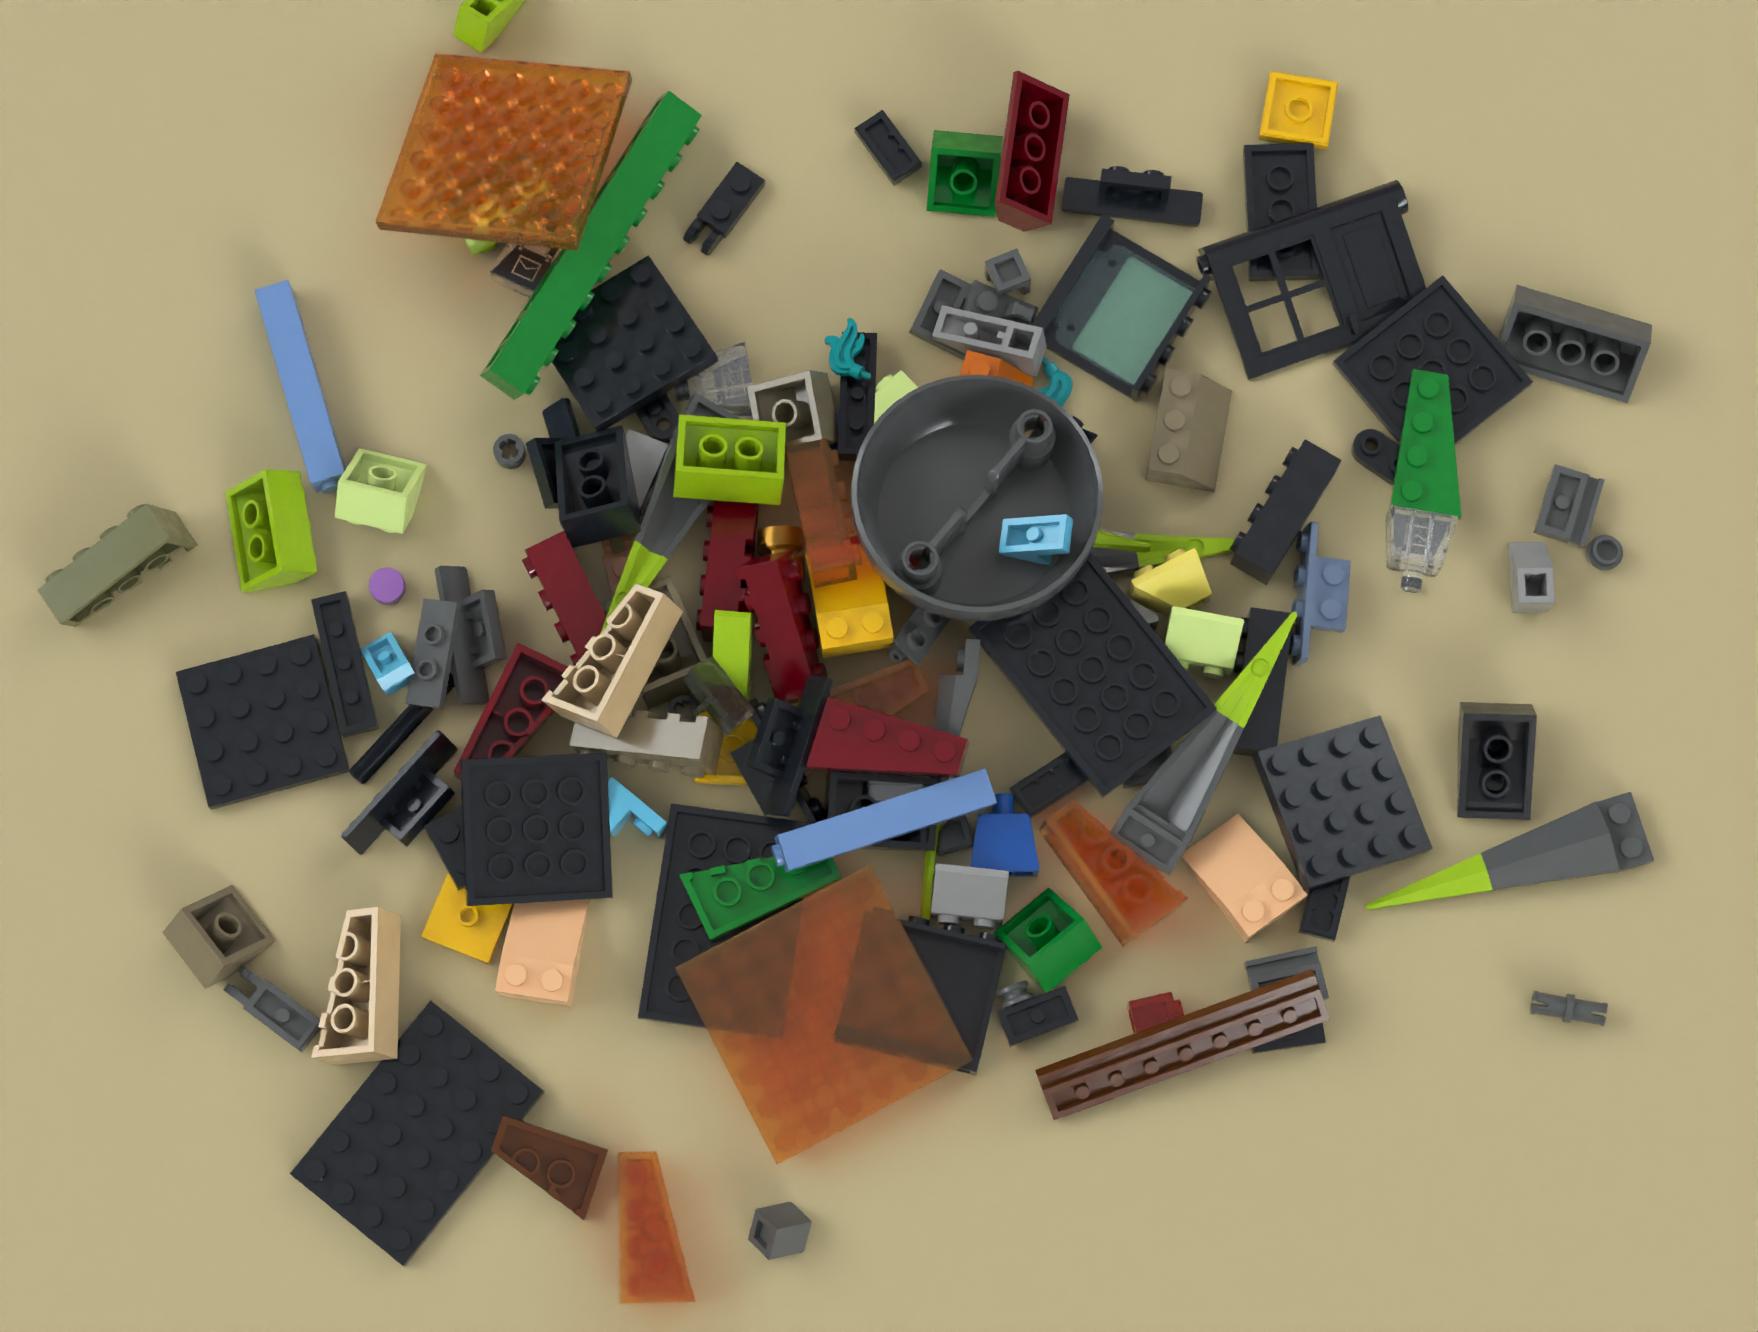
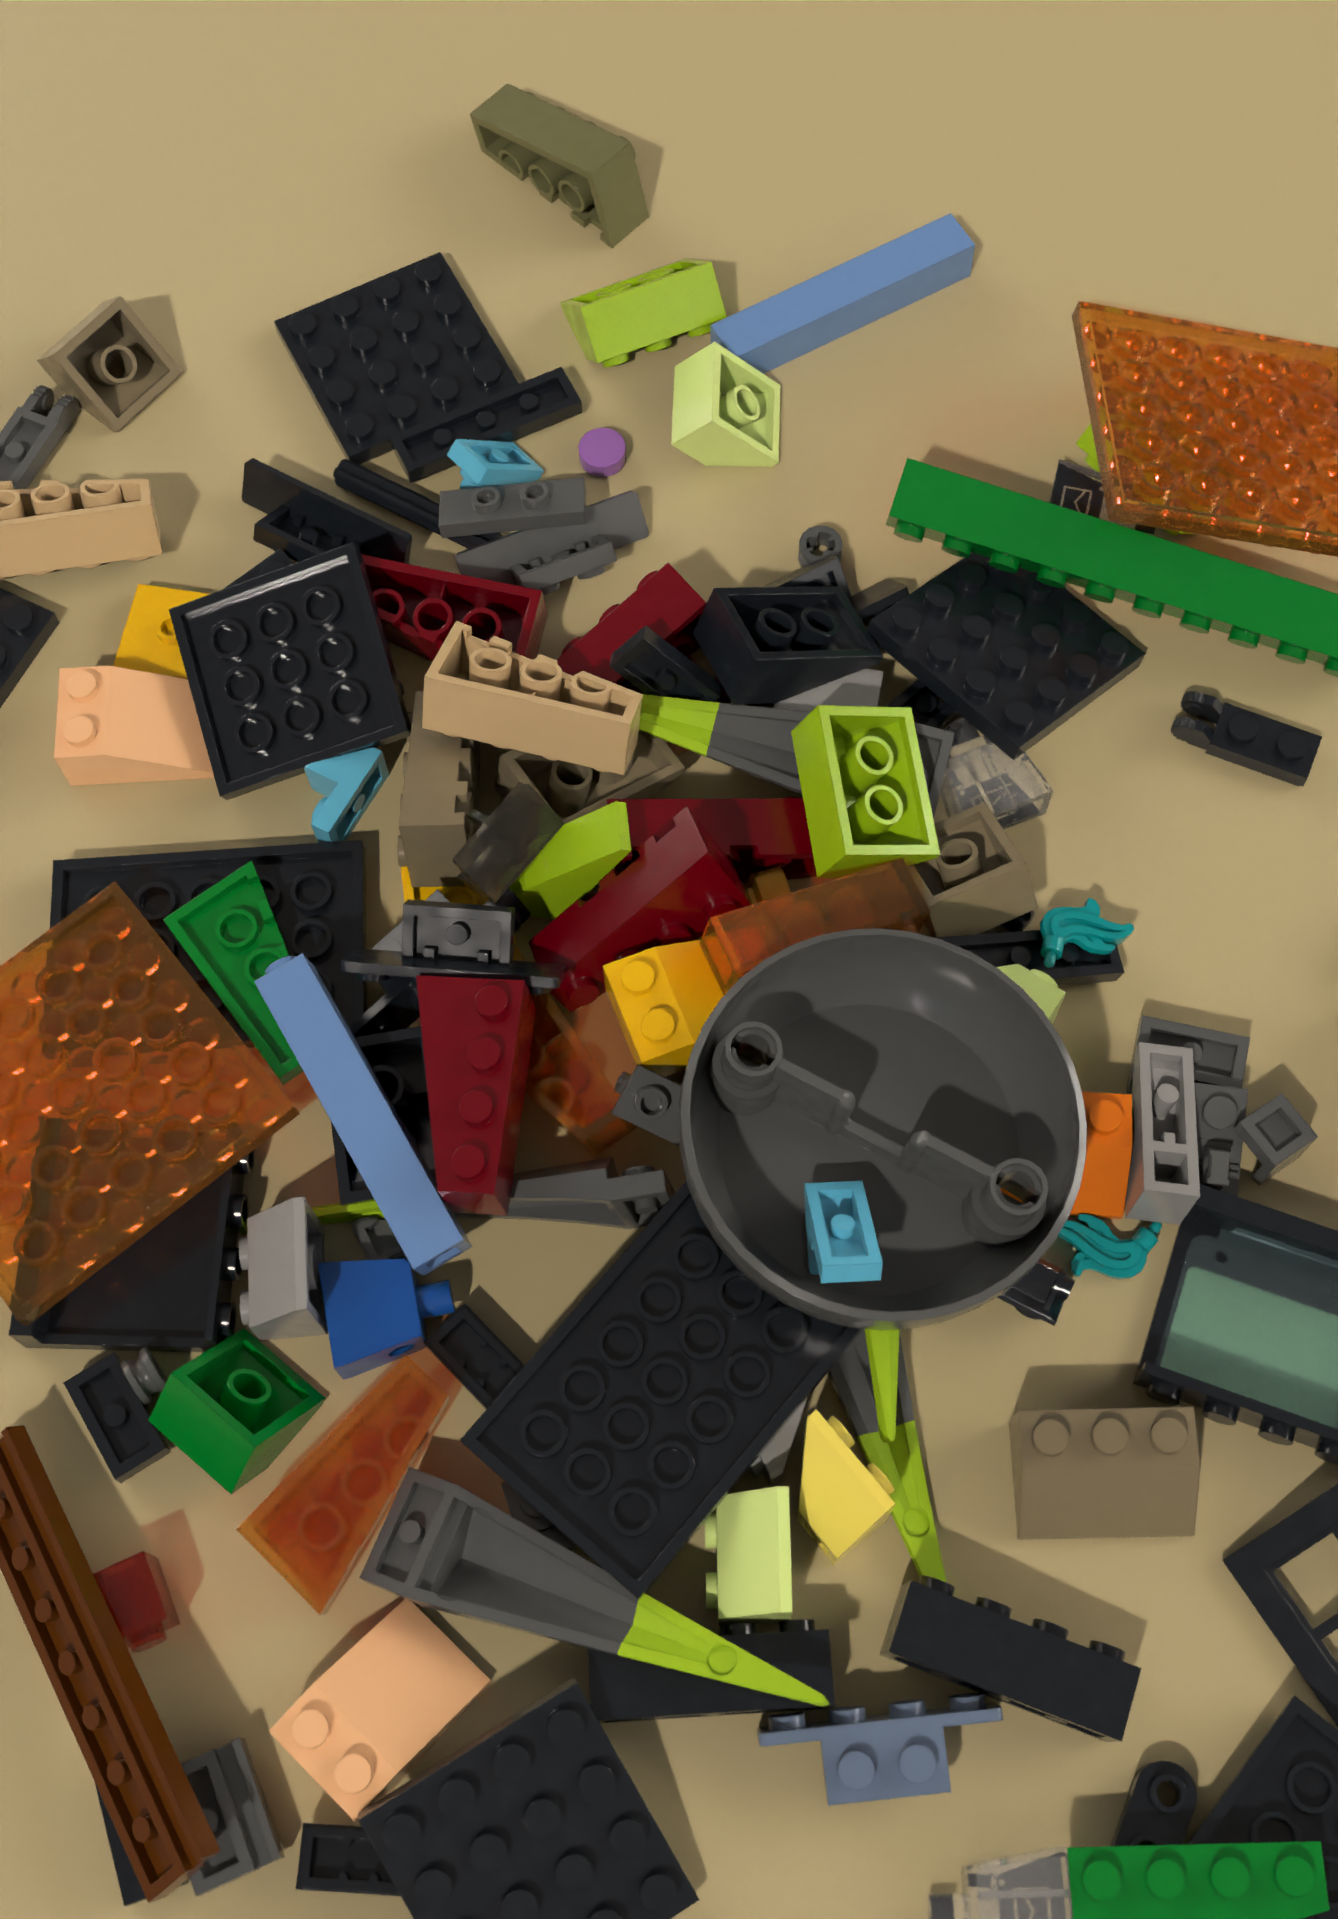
camera: 80 degrees right, 10 degrees down
none -> black plate [609,625,722,702]

